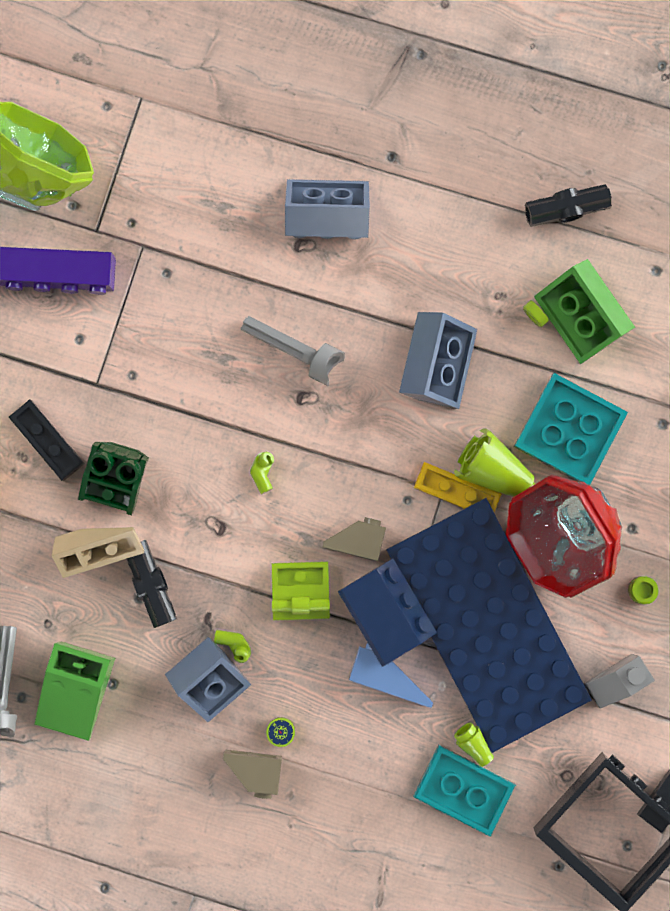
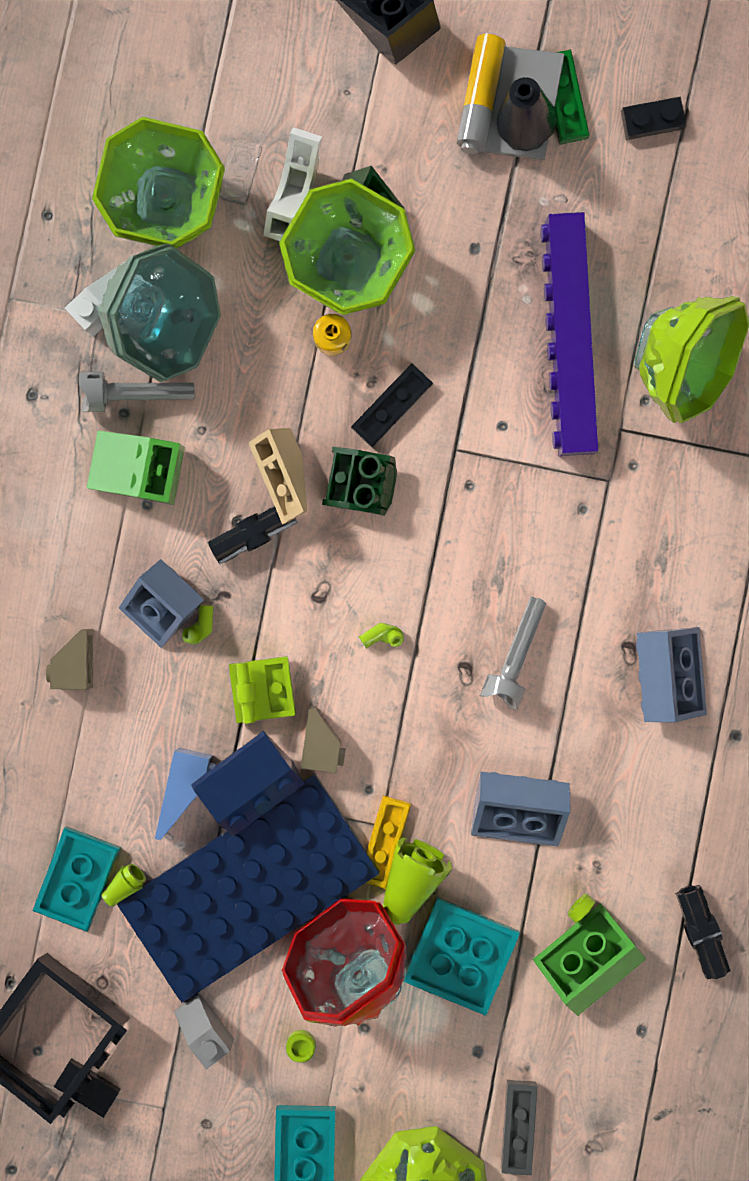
camera: 90 degrees right, 5 degrees up
tile [266,717,295,747] -> none

